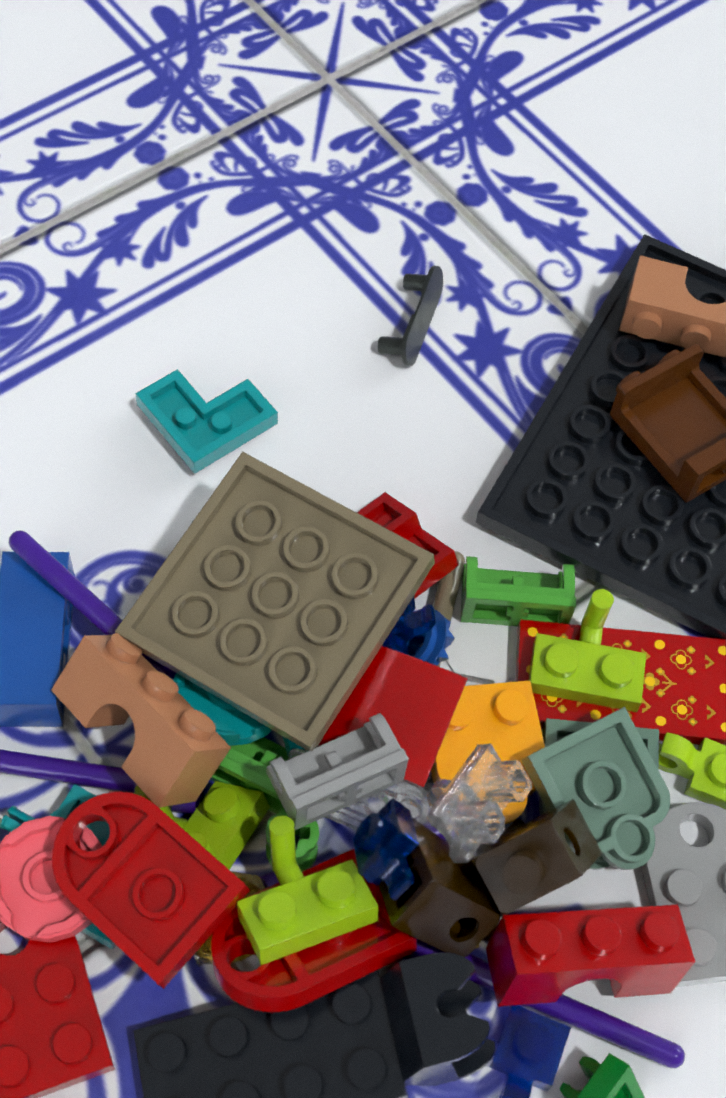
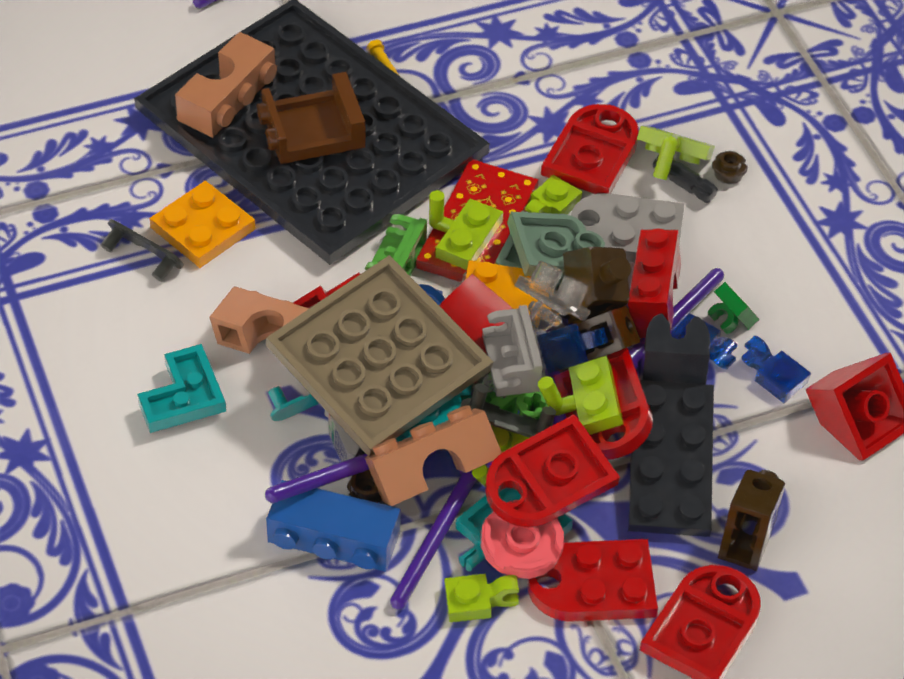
camera: 70 degrees left, 10 degrees down
none -> light orange plate [149,180,256,268]
none -> nougat arch [209,286,309,354]
none -> pearl dark grey piece [460,384,556,438]

